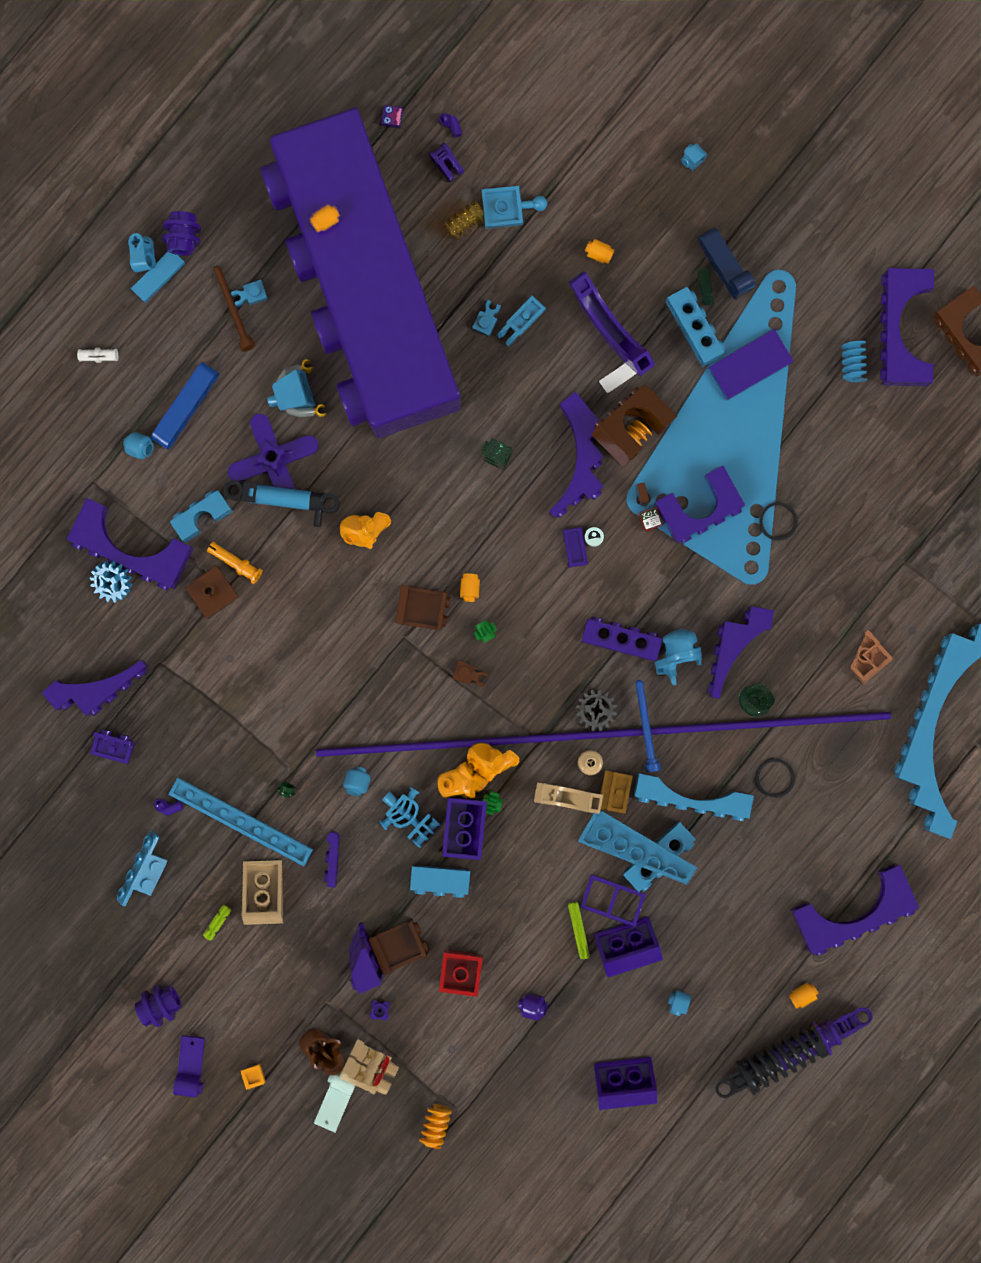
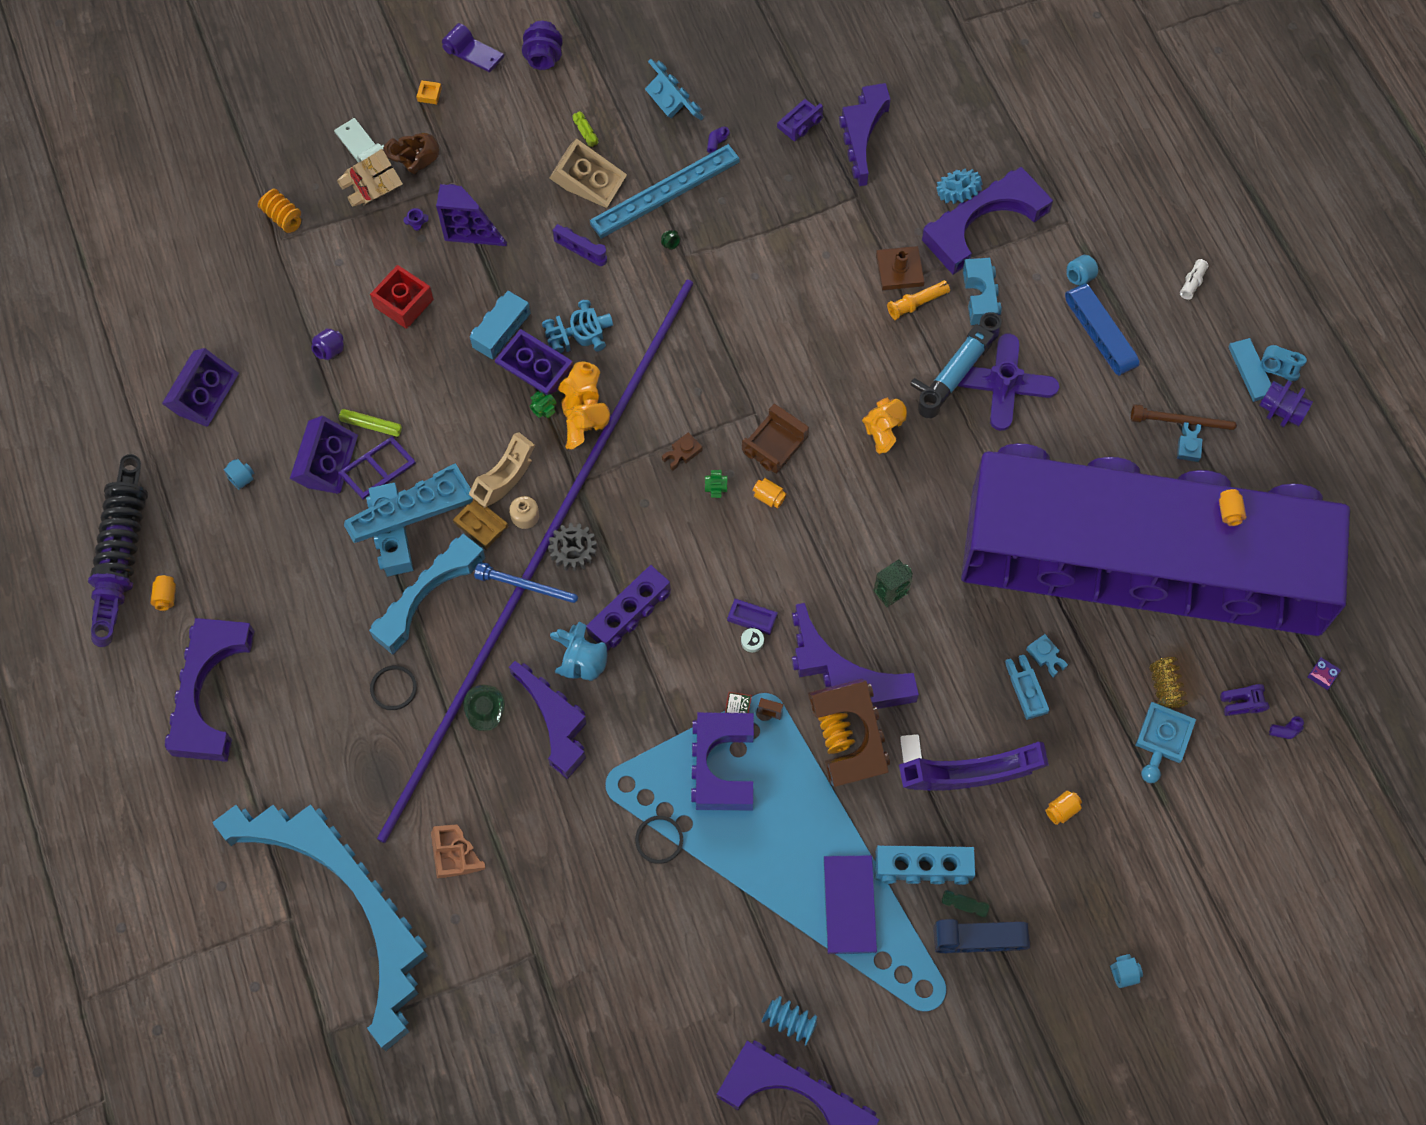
camera: 120 degrees right, 20 degrees down
dark azure torso [267,359,326,417] -> none
dark azure head [343,766,371,797] -> none
reddish brown panel [369,919,429,976] -> none

